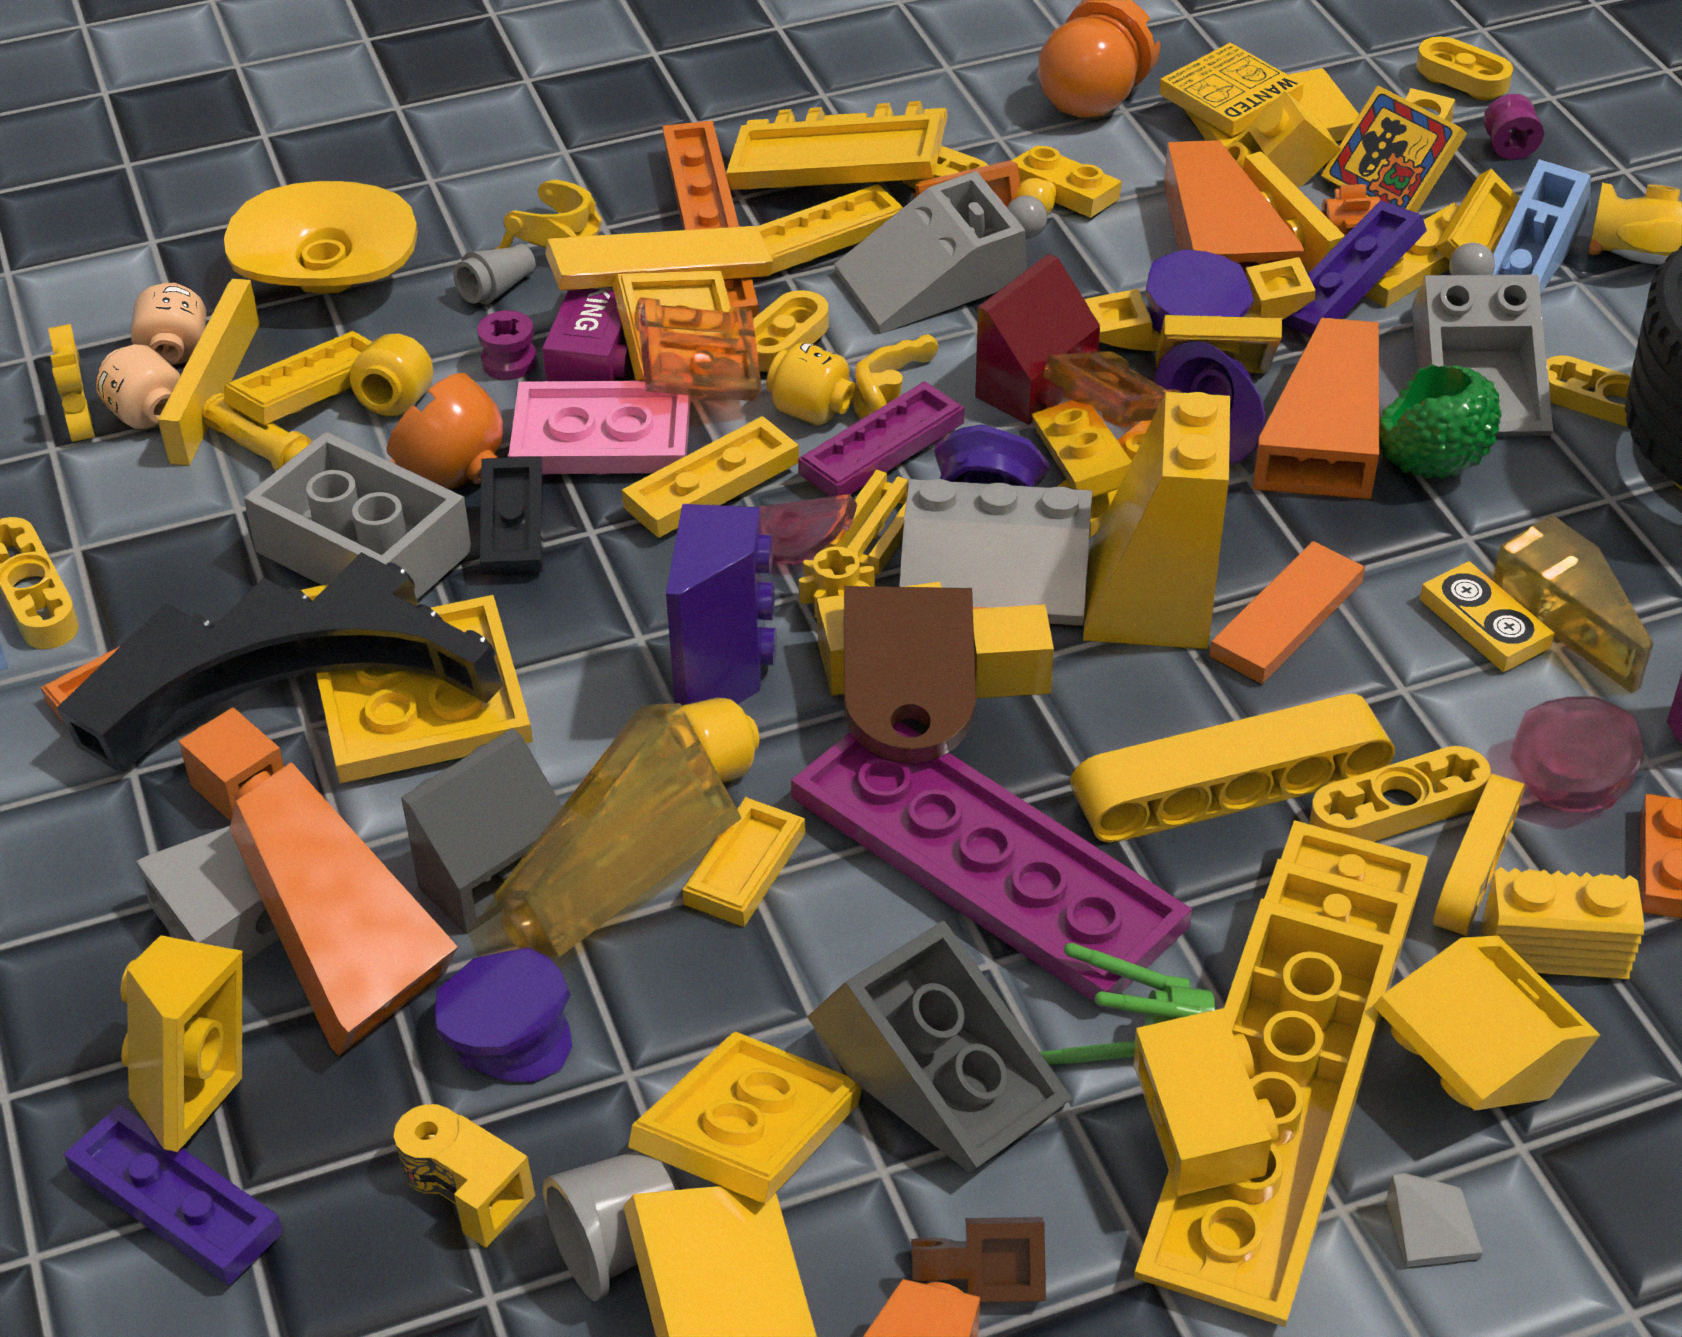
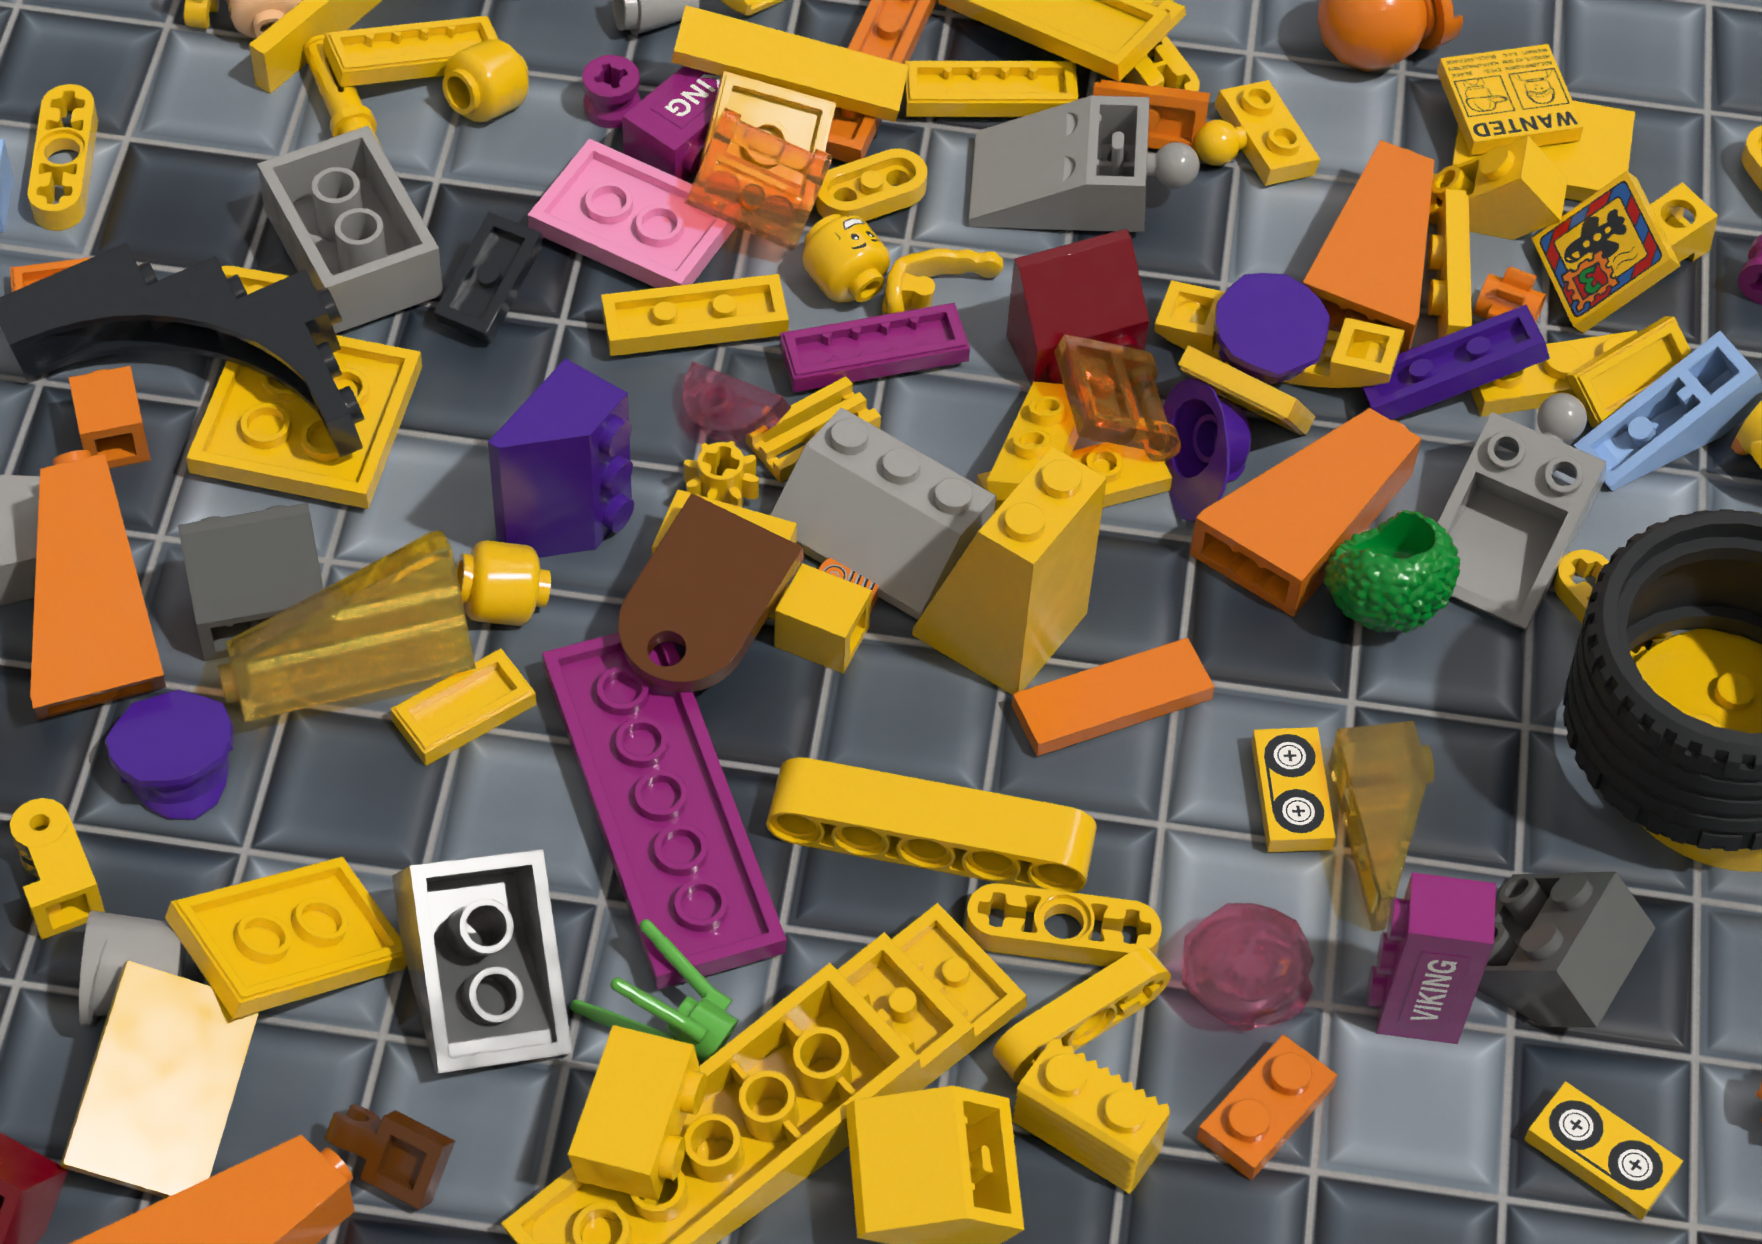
camera: 25 degrees right, 10 degrees up
orange cylinder [386,373,503,490] -> none
dark purple hat [934,424,1049,487] -> none

